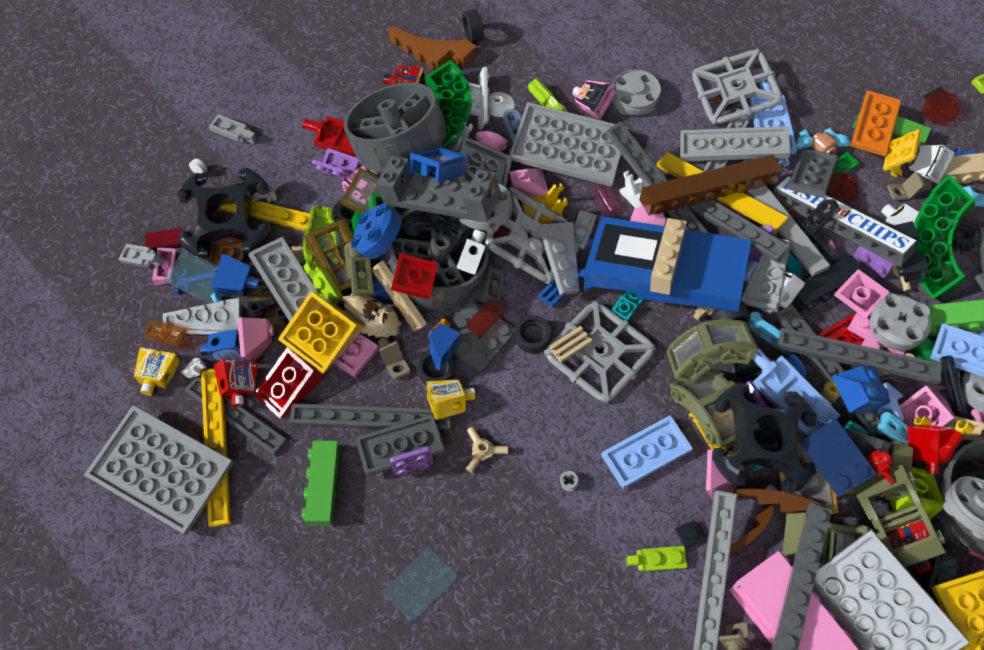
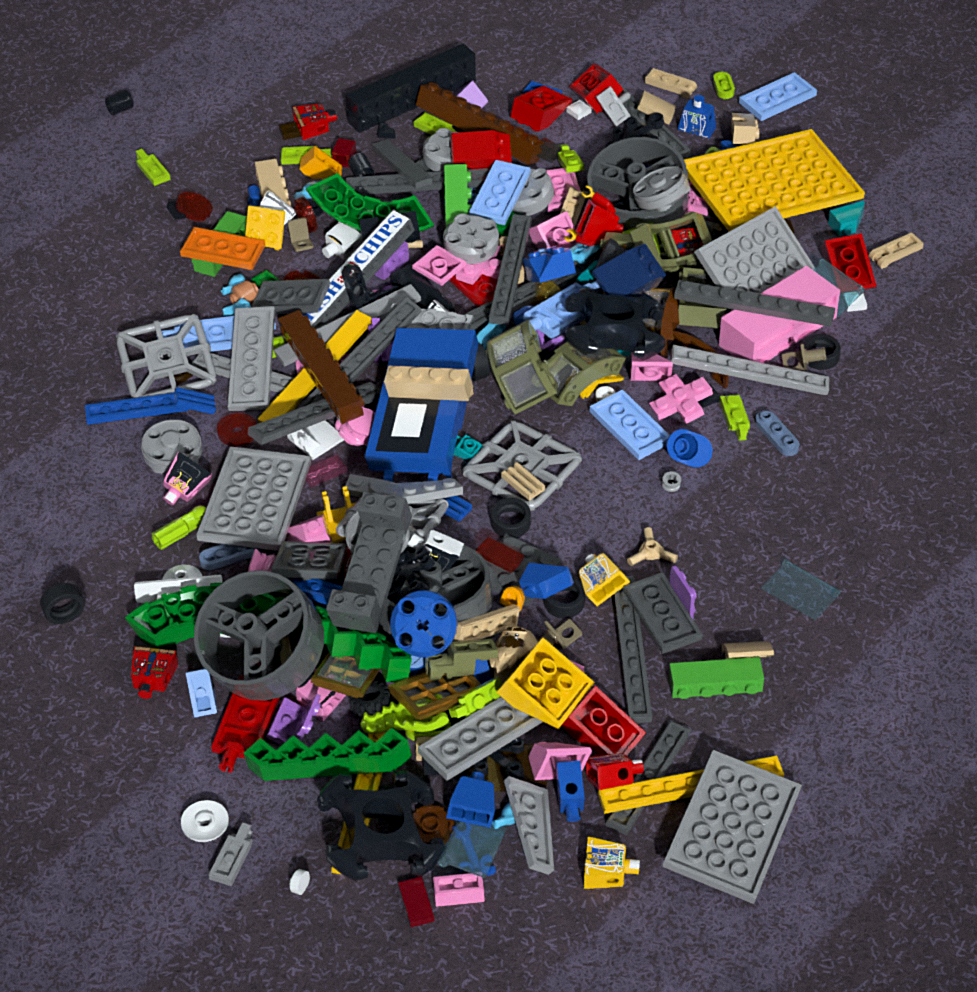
camera: 95 degrees left, 15 degrees down
light grey hinge [118,244,163,267] -> none
clear orange slope [142,319,186,351] -> none
white plate [181,358,206,378] -> none
dark orange arch [388,25,477,70] -> none
red plate [391,253,438,300] -> none
blue window [409,147,469,183] -> none
red piece [866,450,895,485] -> none
black pin [940,355,968,416] -> none
none -> blue plate [85,393,189,425]
none -> blue tile [174,387,216,414]
none -> white dish [181,800,229,842]
none -> clear red tile [217,413,257,447]
none -> green brick [243,728,412,781]
none -> clear red tile [295,196,318,234]
none -> white tile [595,386,616,402]
none -> bright pink plate [649,374,713,424]
none -> blue piece [666,429,713,467]
none -> tan slope [722,641,774,659]
none -> sand blue plate [755,411,800,456]

